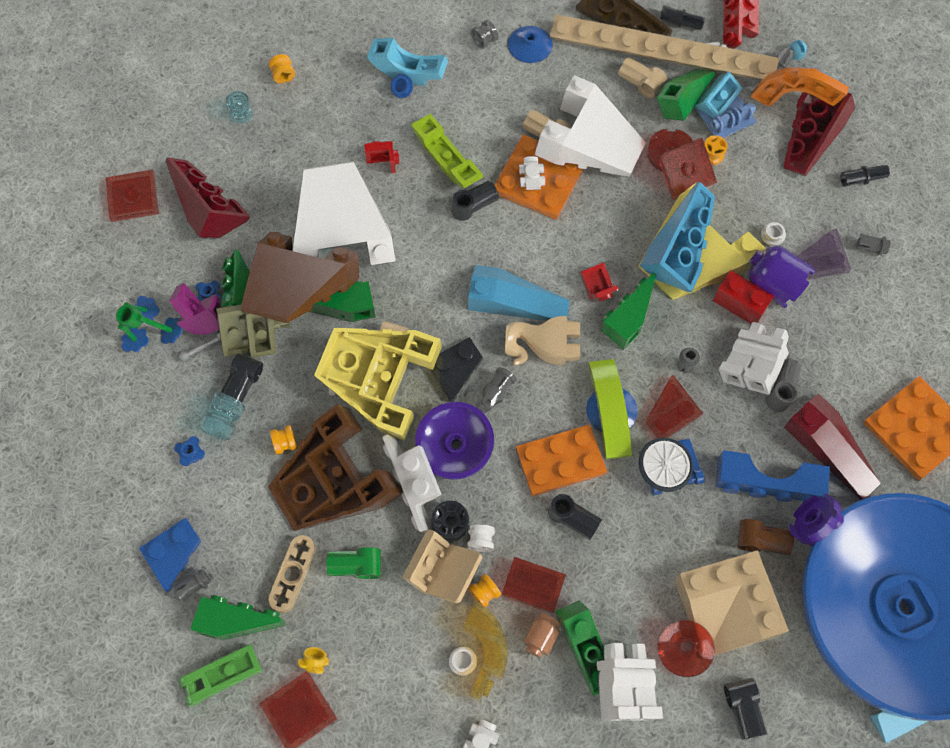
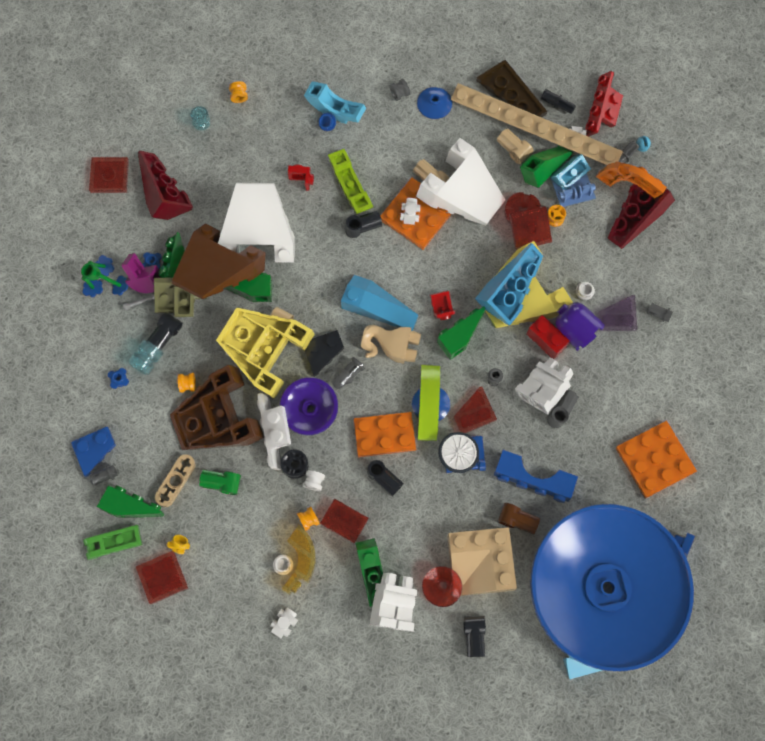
camera: 10 degrees right, 5 degrees up
tan bracket [402,529,482,604] -> none
nougat brick [523,613,561,658] -> none
dark red wedge [784,394,880,500] -> none
dark purple plate [789,494,844,547] -> none
black axle [840,165,890,187] -> none

